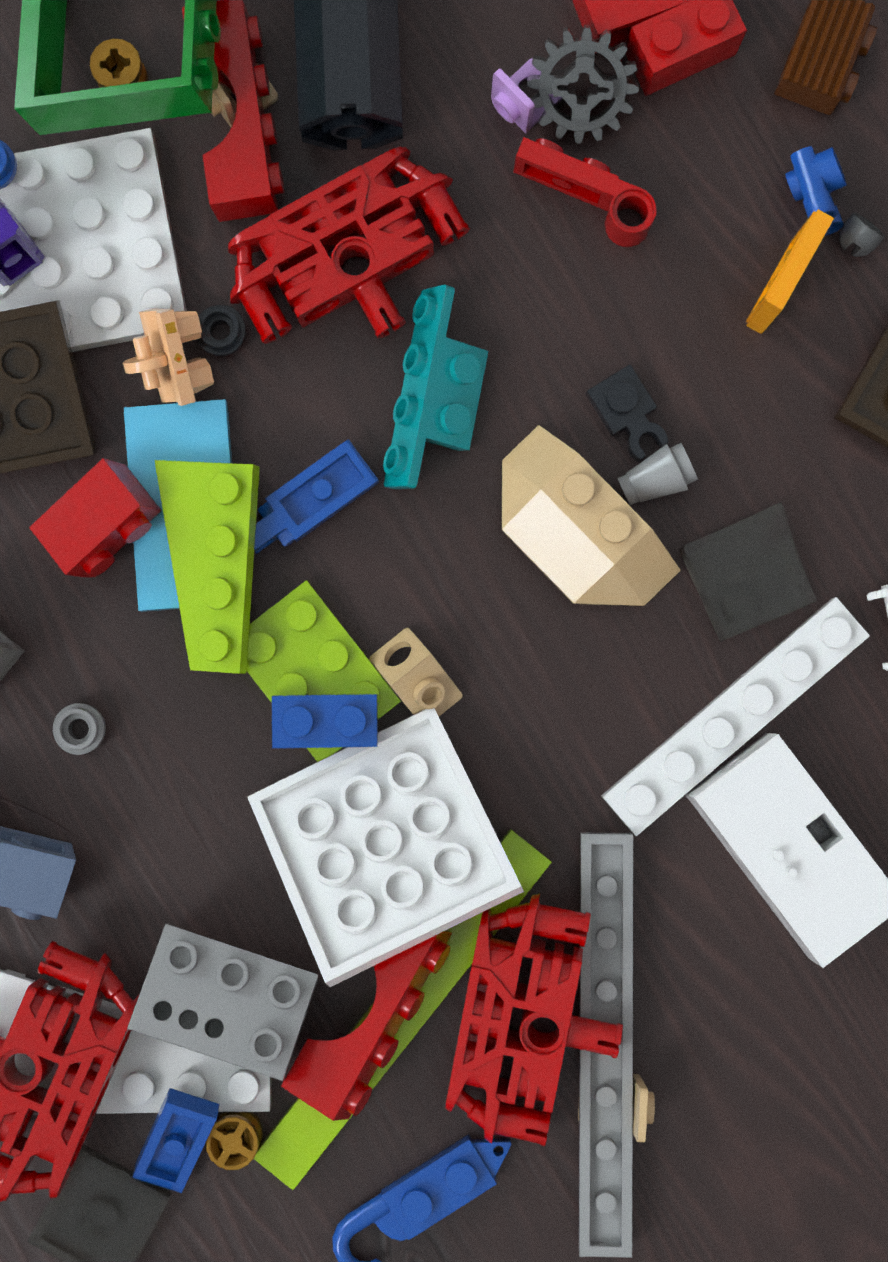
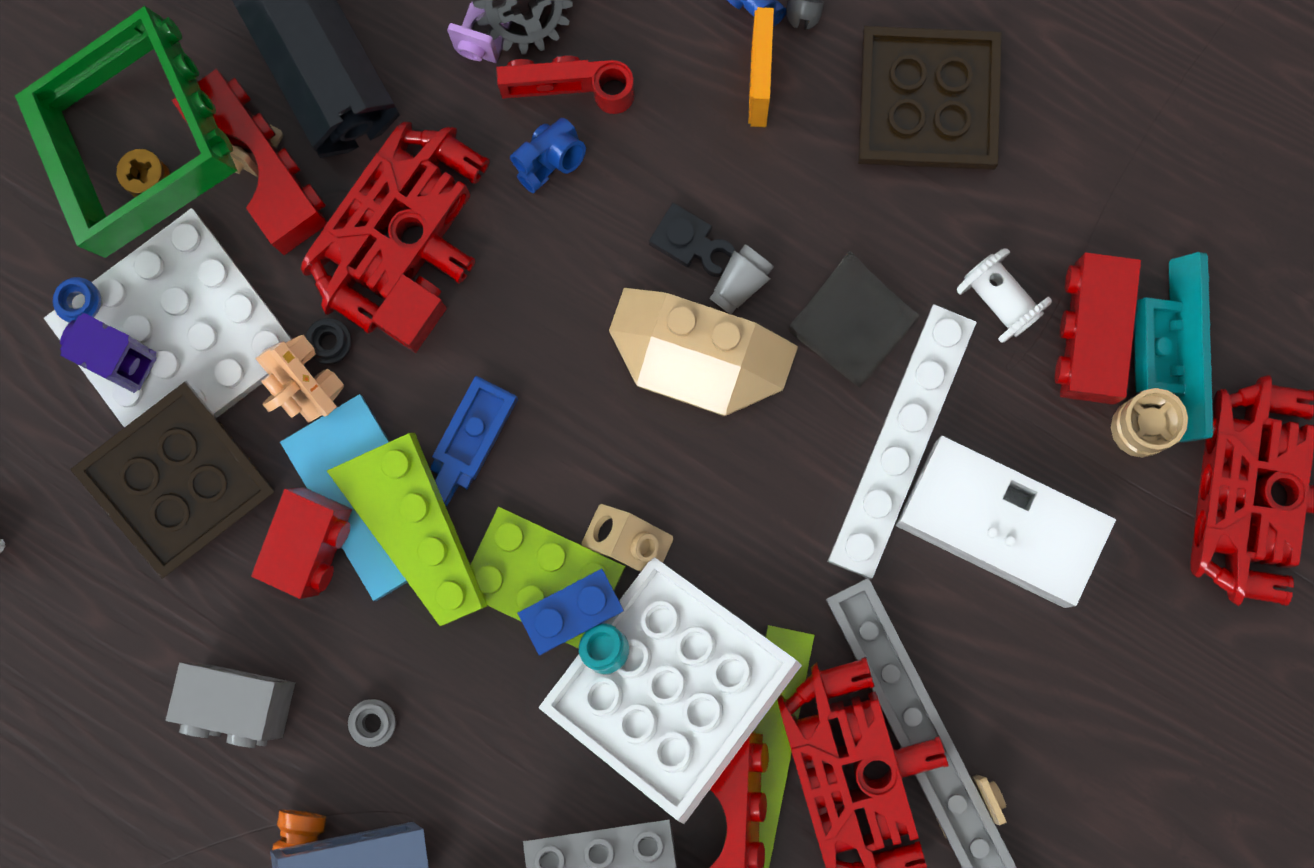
camera: 15 degrees left, 5 degrees down
teal bracket [383,284,489,489] -> none
none -> red brick [371,274,447,353]
none -> blue plate [510,117,586,193]
none -> teal tile [579,623,629,674]

